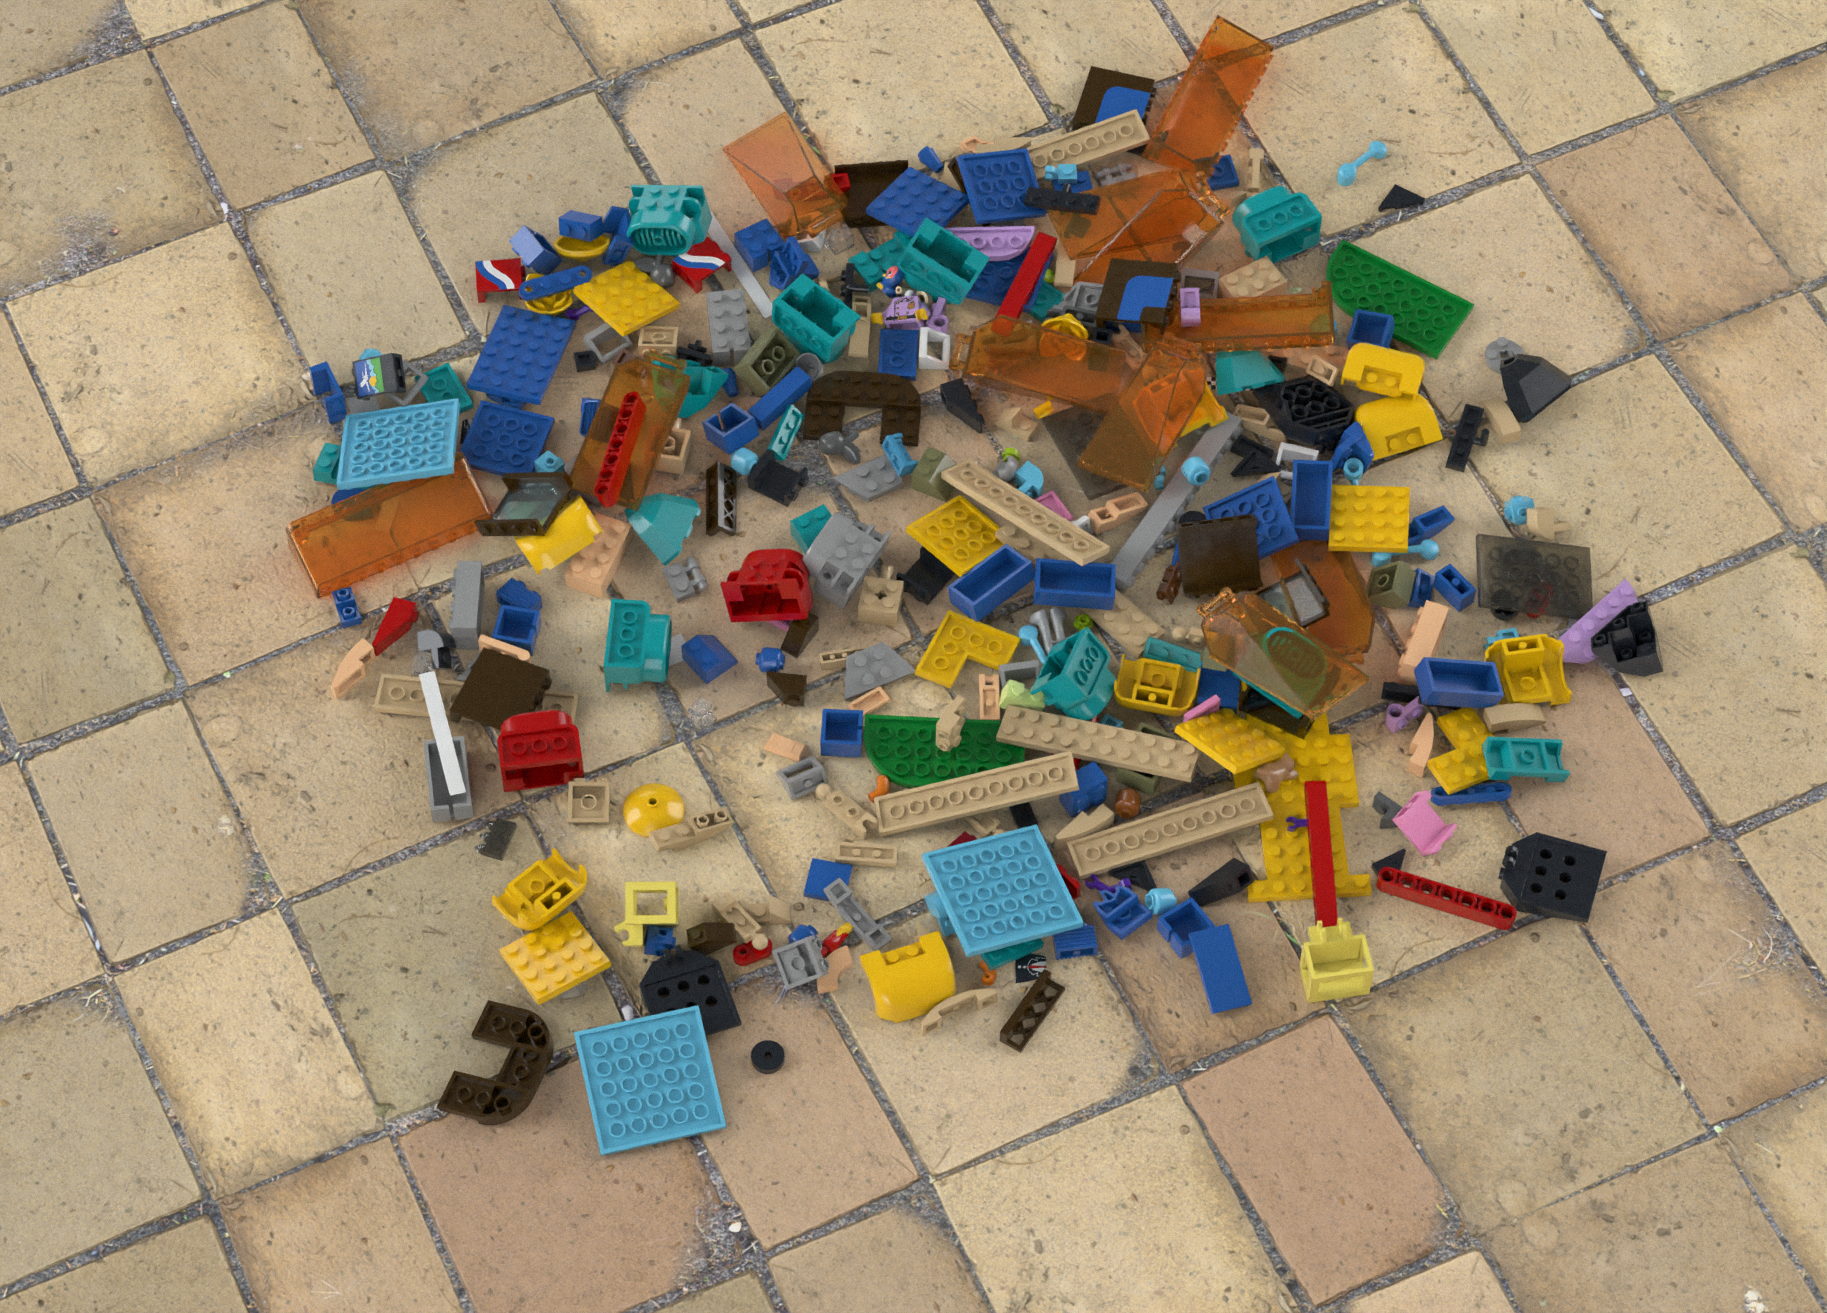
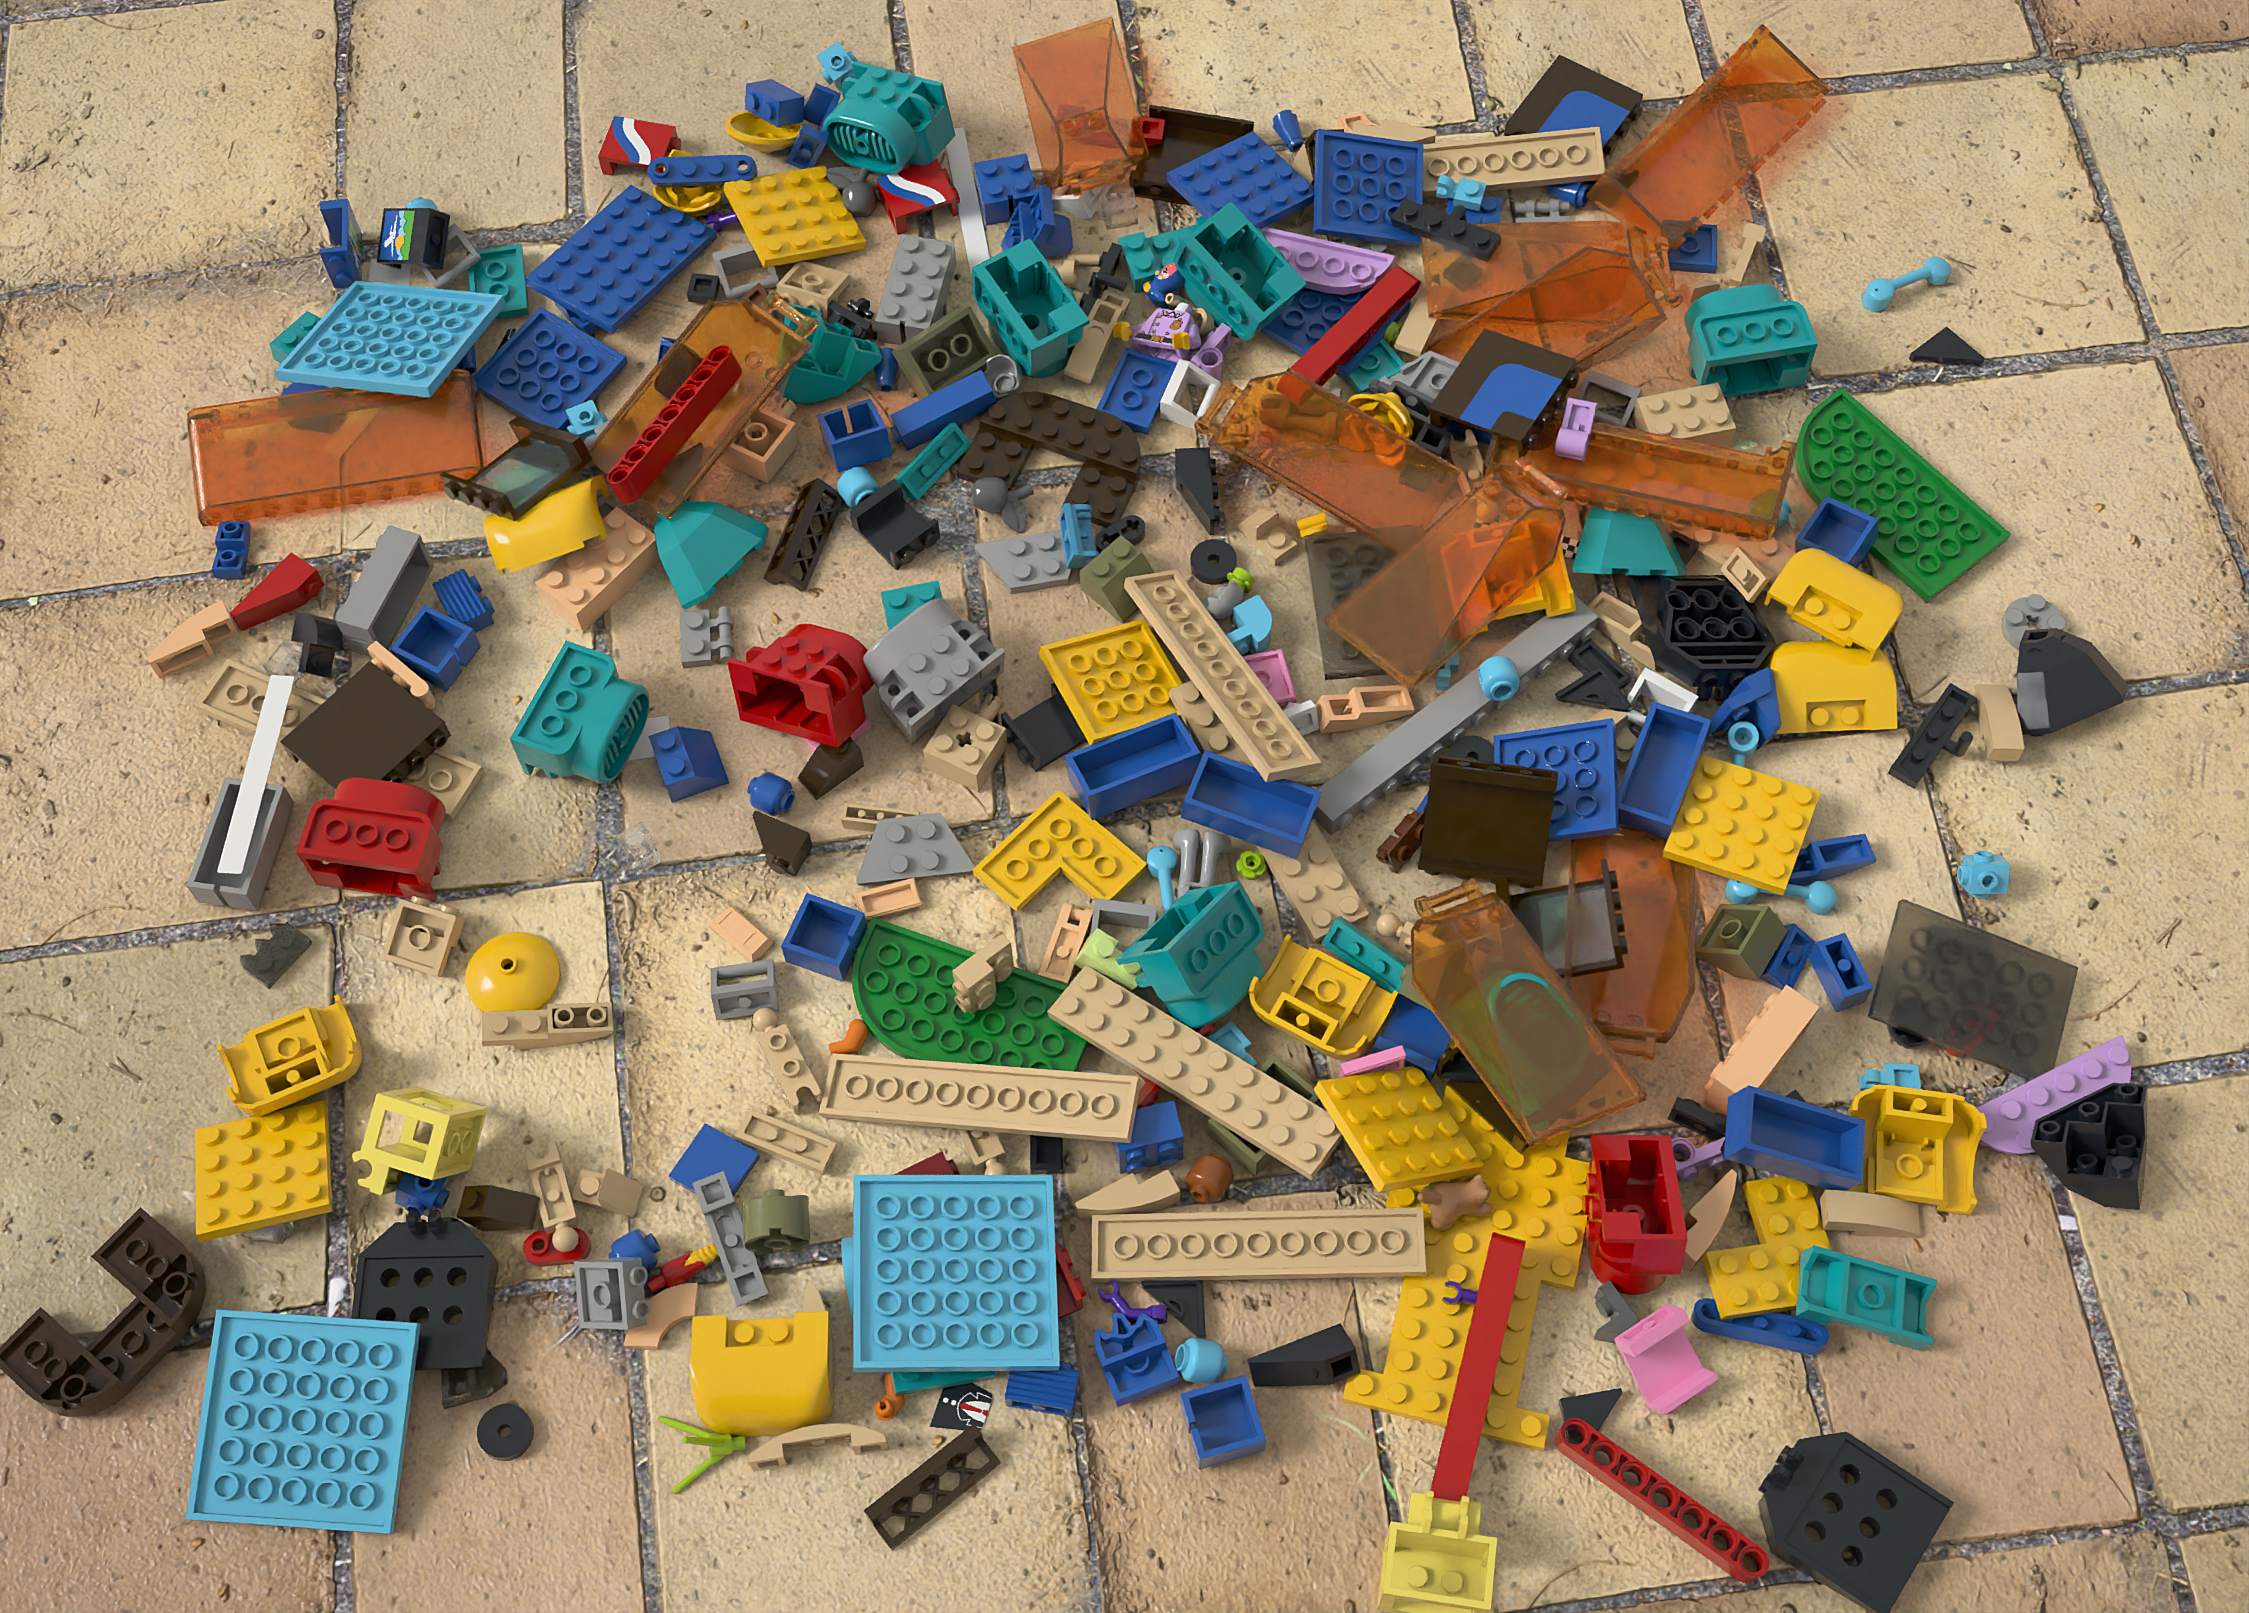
camera: 20 degrees right, 5 degrees up
blue piece [509,225,563,275] -> none
blue tile [1188,924,1252,1015] -> none
tan brick [1527,507,1571,540] -> none
none -> clear smoke slope [441,1347,508,1409]
none -> lime plant [658,1416,745,1494]
none -> olive brick [742,1189,810,1254]
none -> medium azure brick [816,41,858,90]
none -> black beam [1096,515,1145,554]
none -> black piece [1190,539,1237,585]
none -> blue cone [1548,181,1591,208]
none -> red brick [1582,1134,1688,1295]

